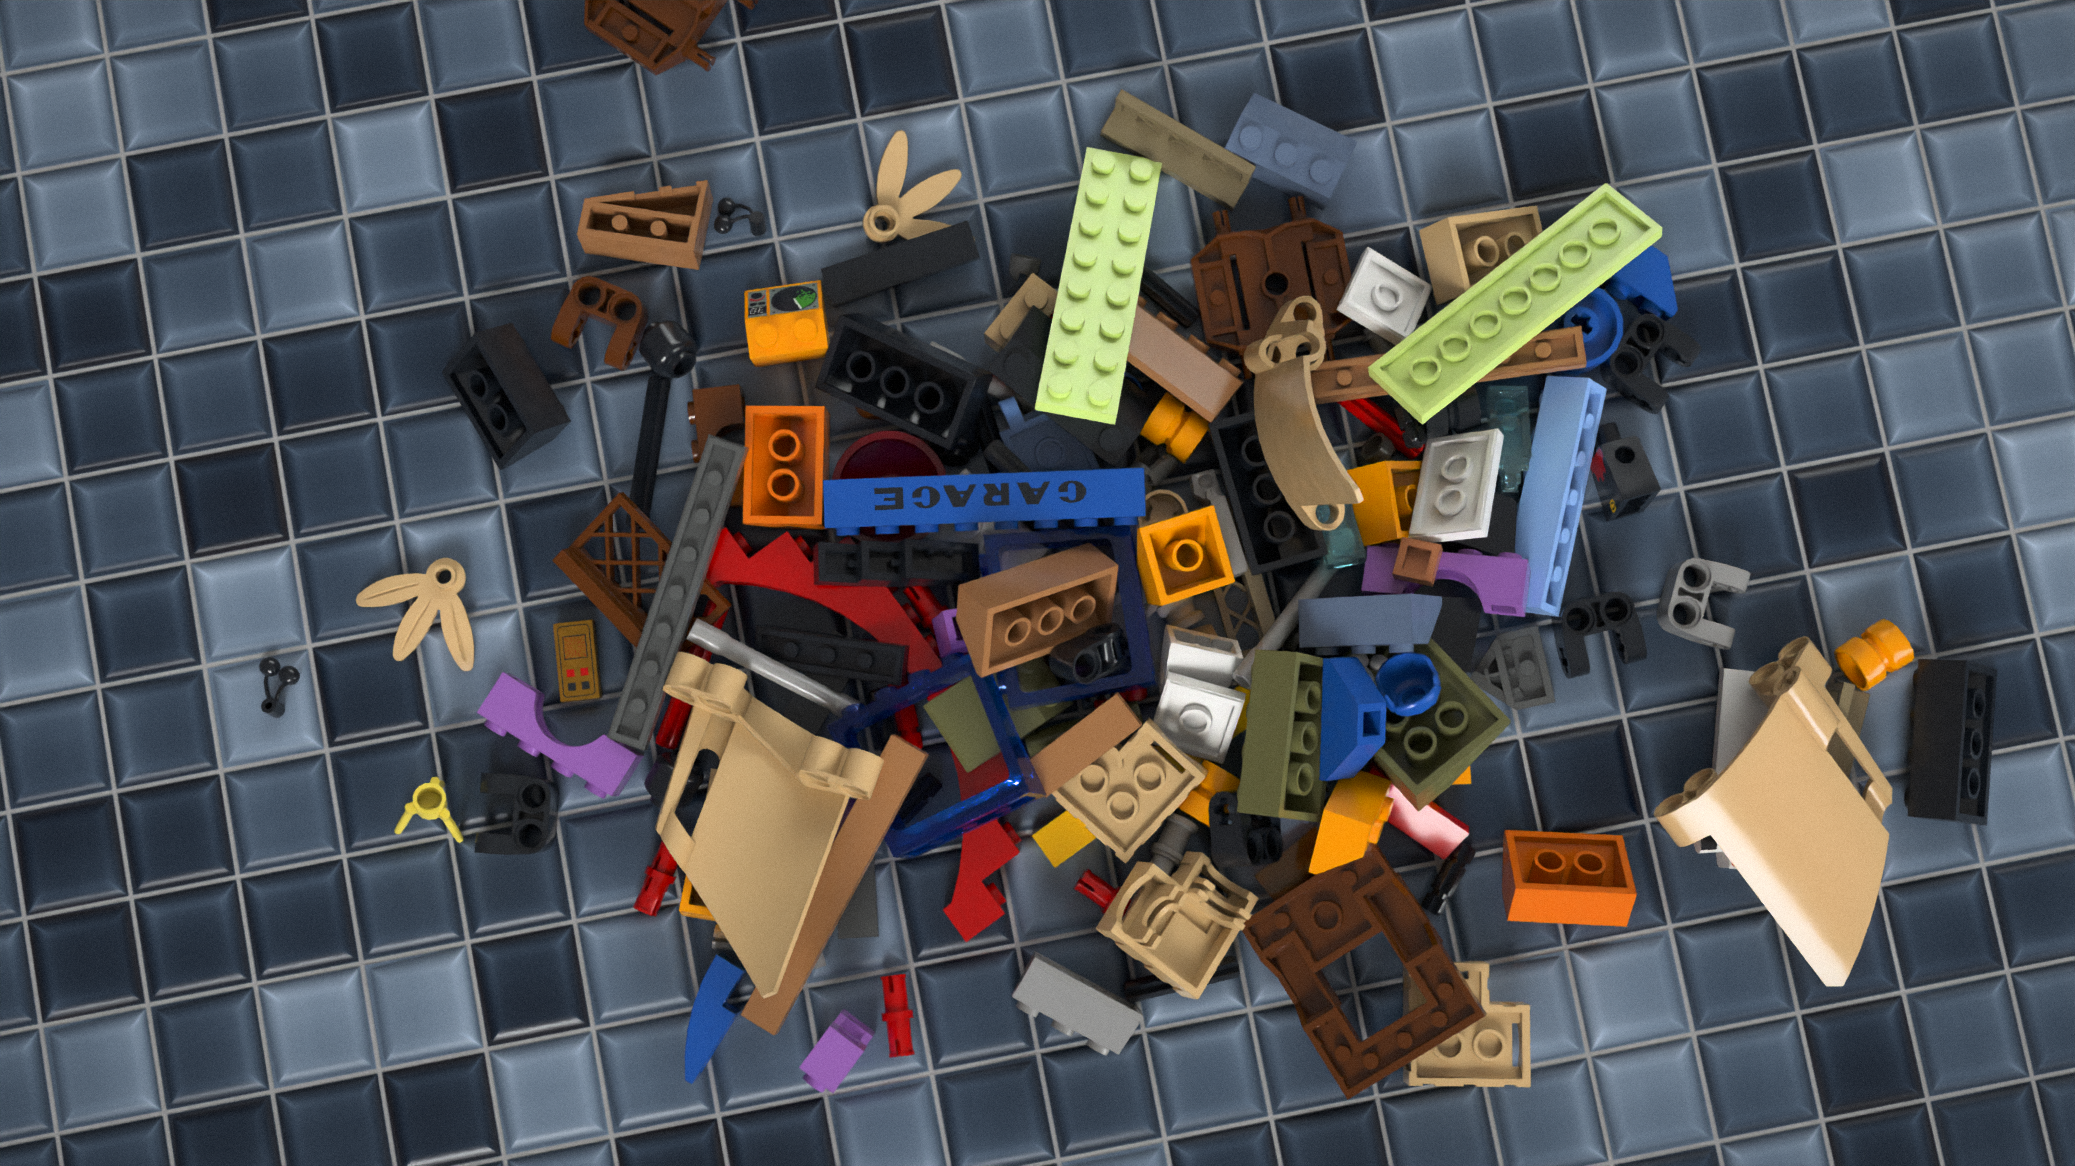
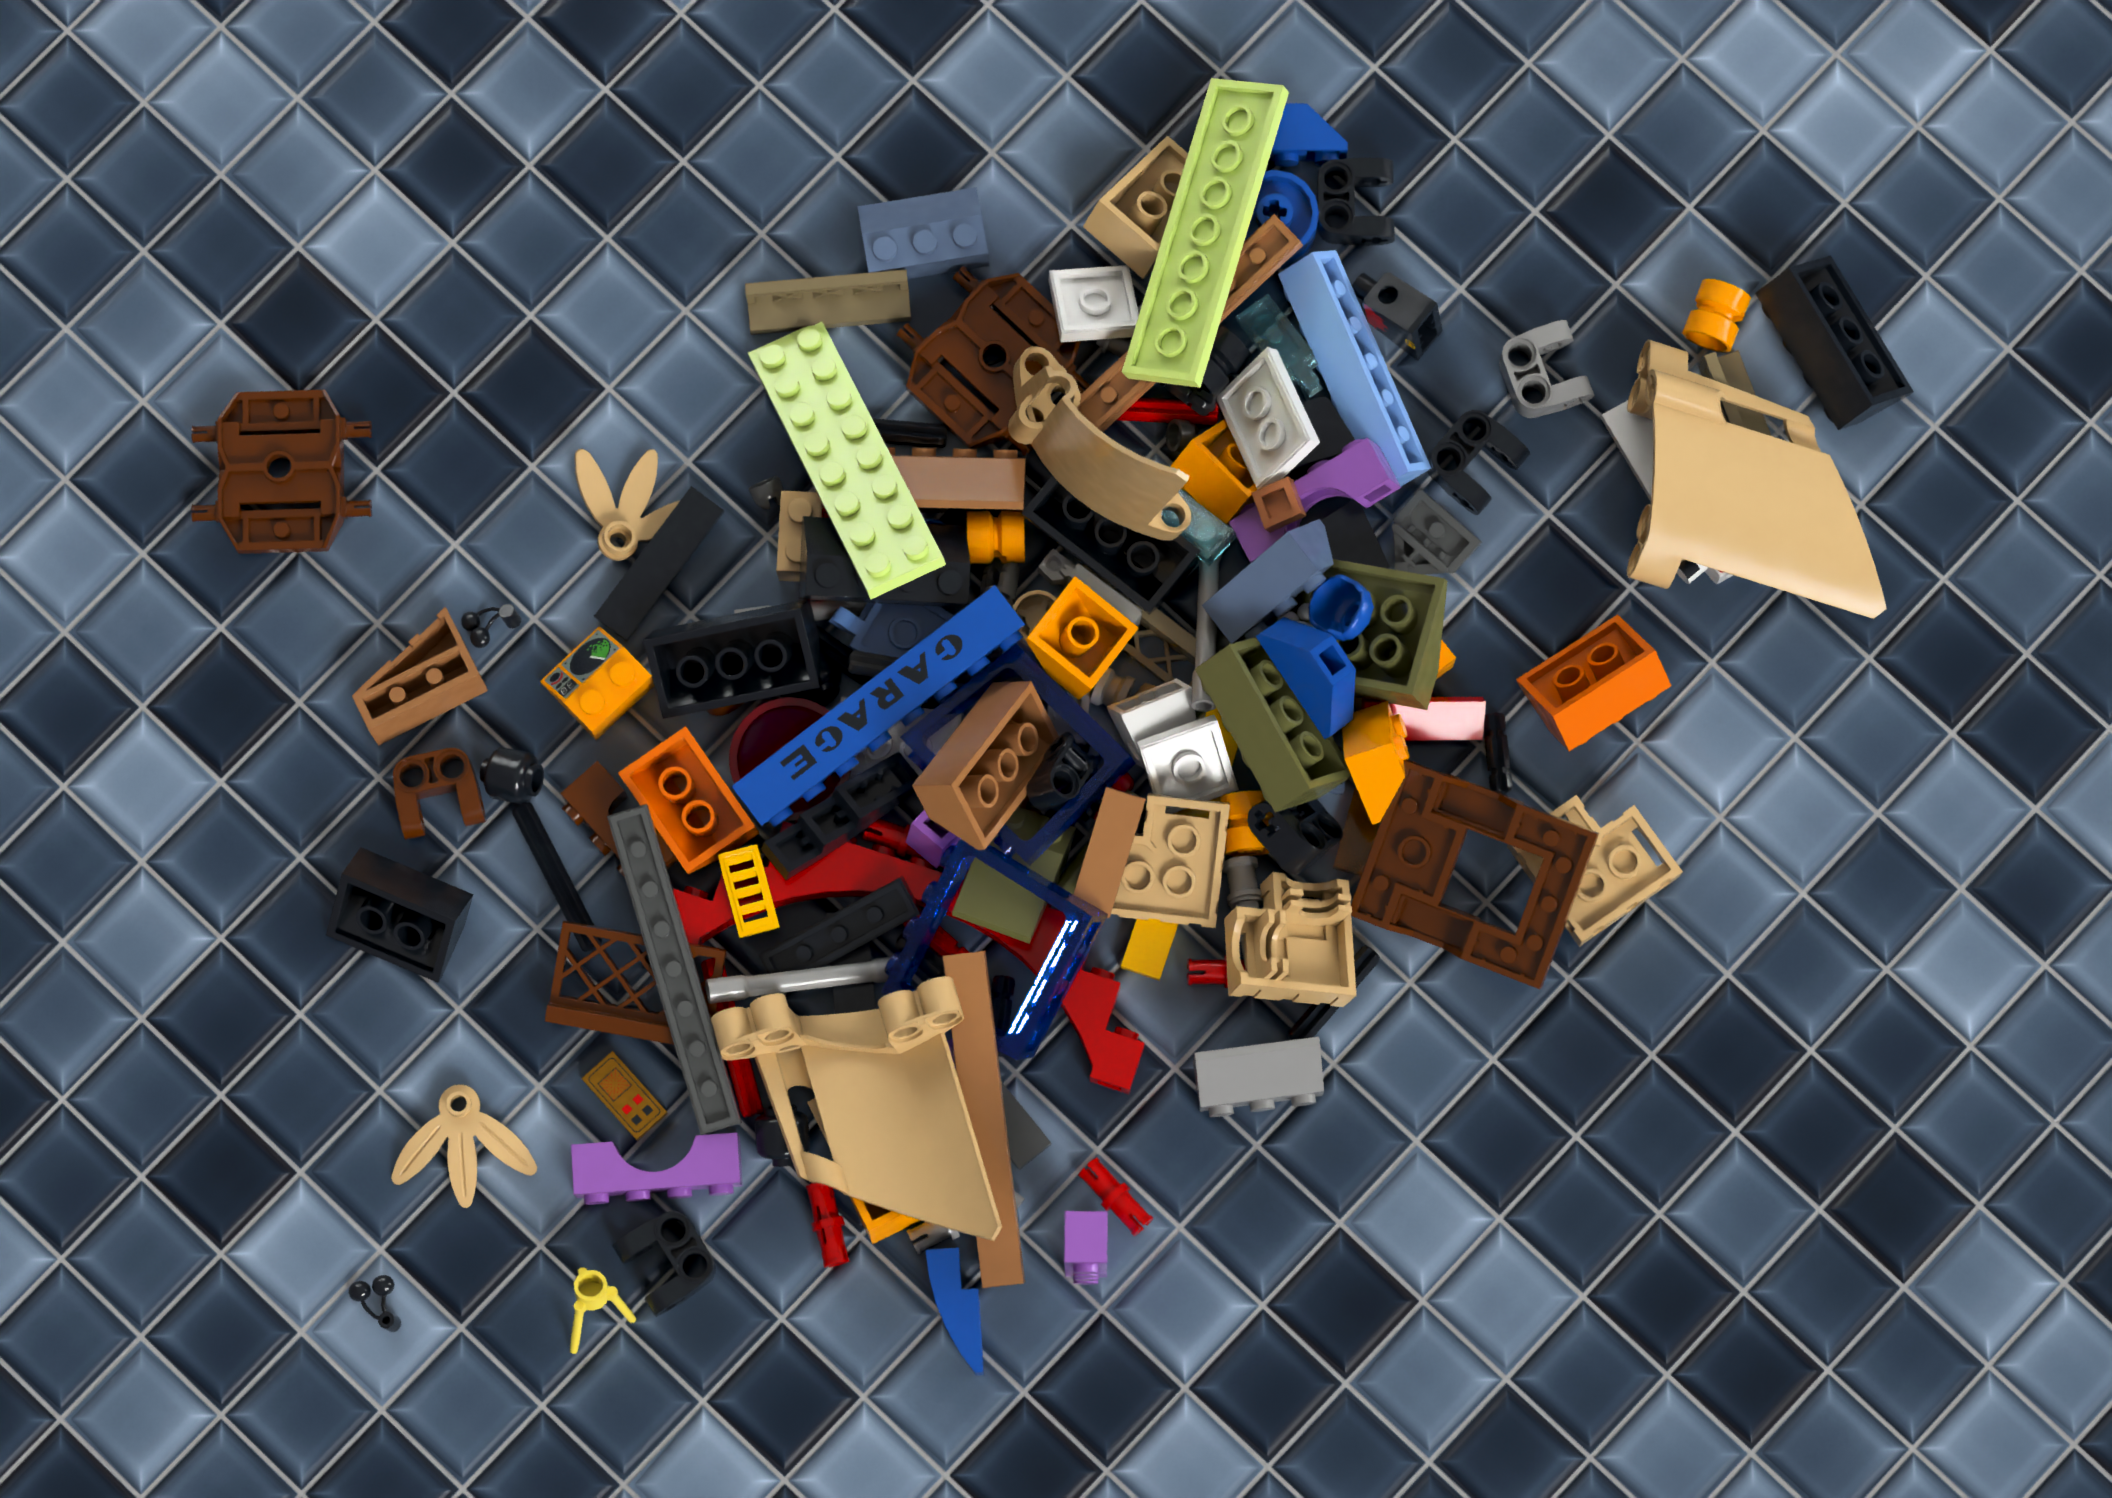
camera: 30 degrees left, 5 degrees down
none -> yellow slope [717,844,780,938]

